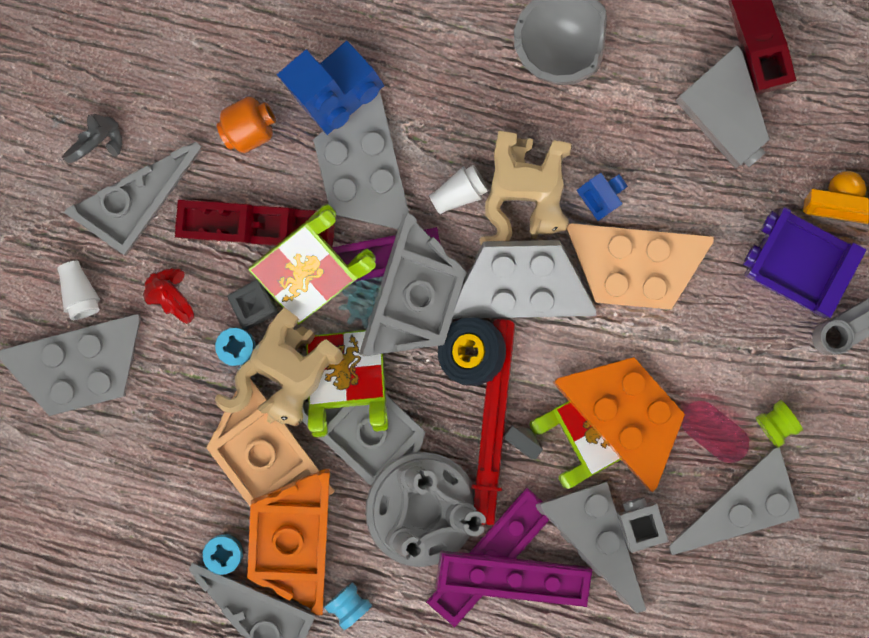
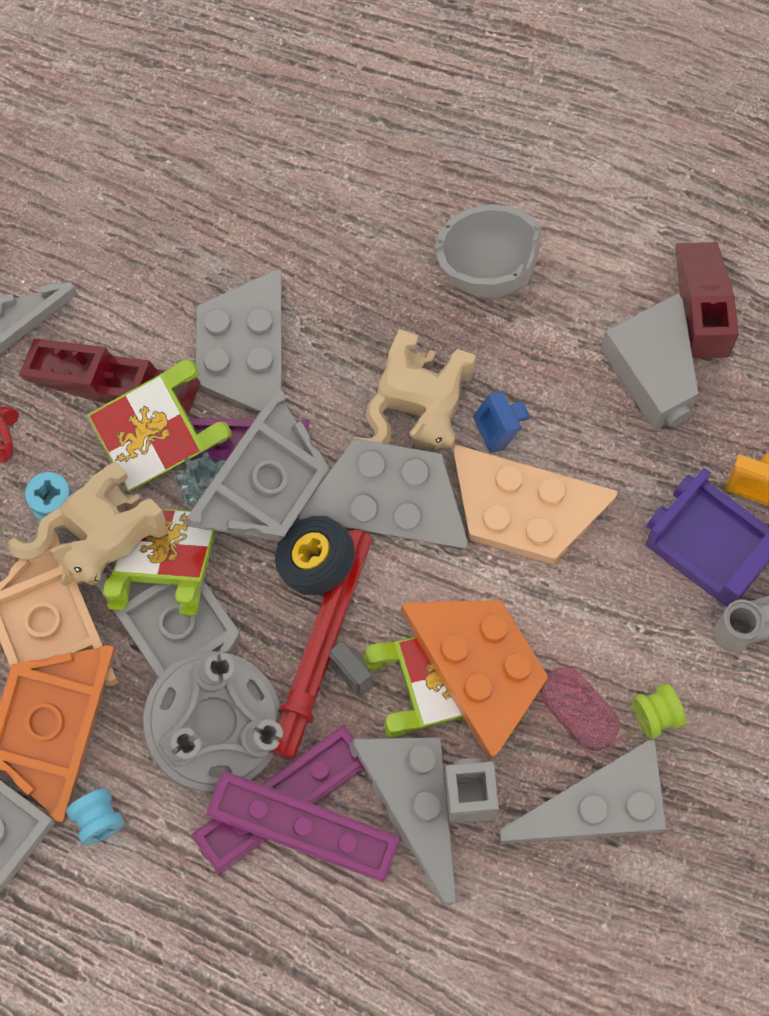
camera: 15 degrees right, 20 degrees down
orange head [216,96,276,153] -> none
dark grey tile [227,279,279,330] -> none
blue brick [277,40,385,135] -> none
white cone [429,165,489,215] -> none

